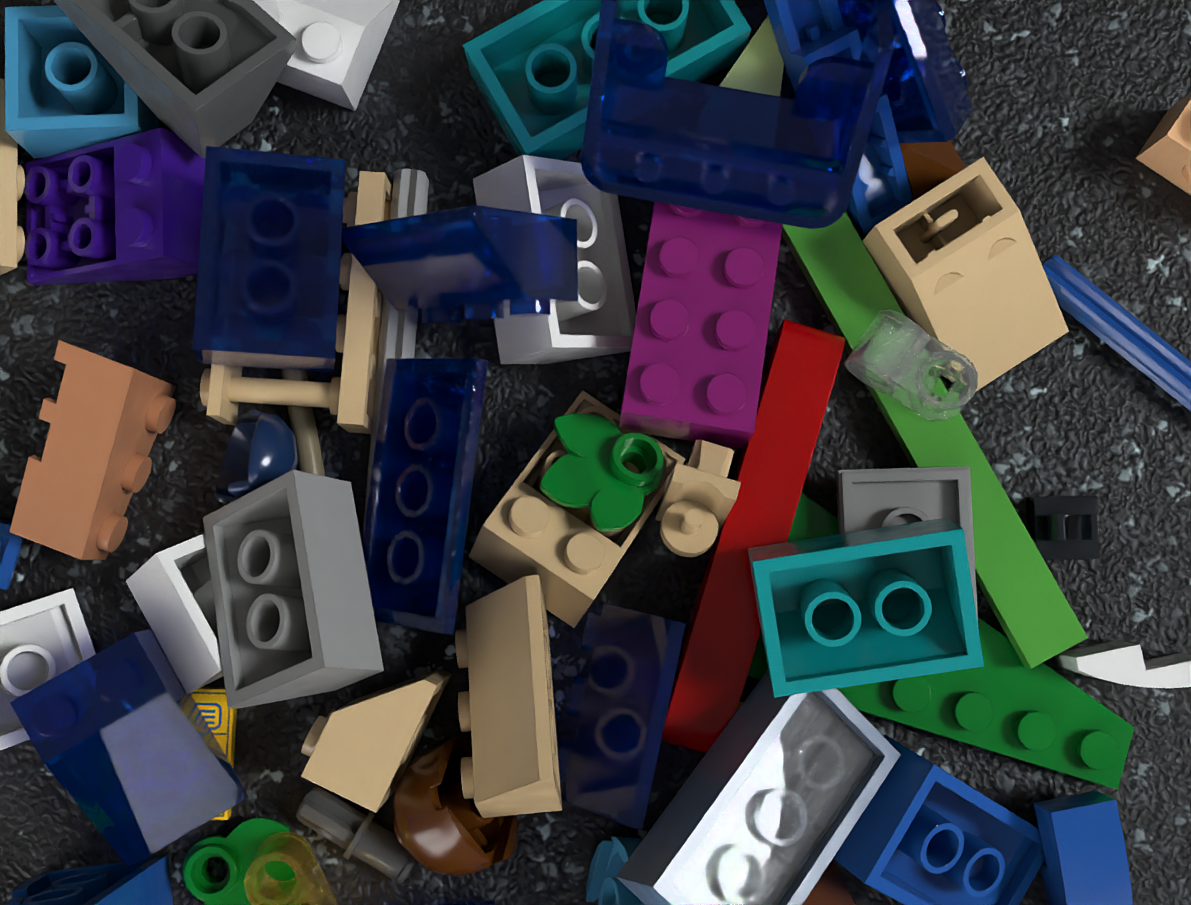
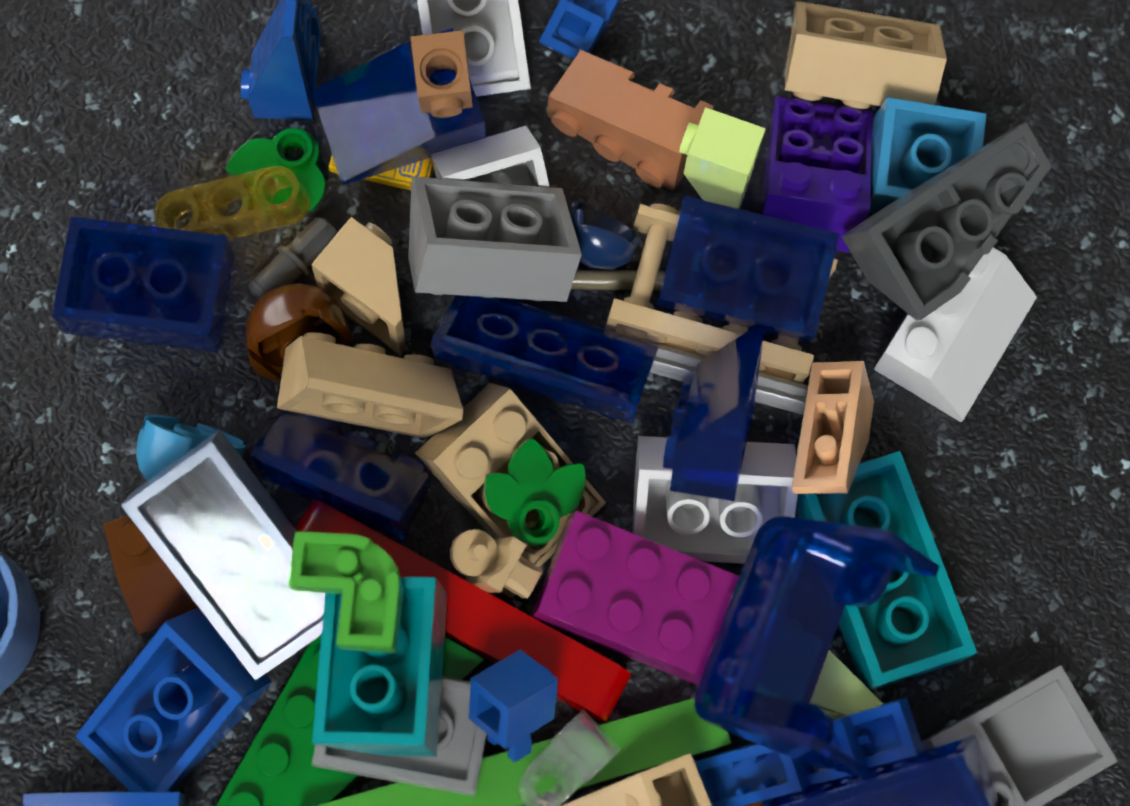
camera: 95 degrees right, 10 degrees down
none -> bright green plate [288,532,403,653]
none -> medium nougat brick [411,30,473,118]
none -> blue brick [468,649,558,762]
none -> yellowish green slope [679,107,766,230]
none -> light nougat slope [792,361,874,494]

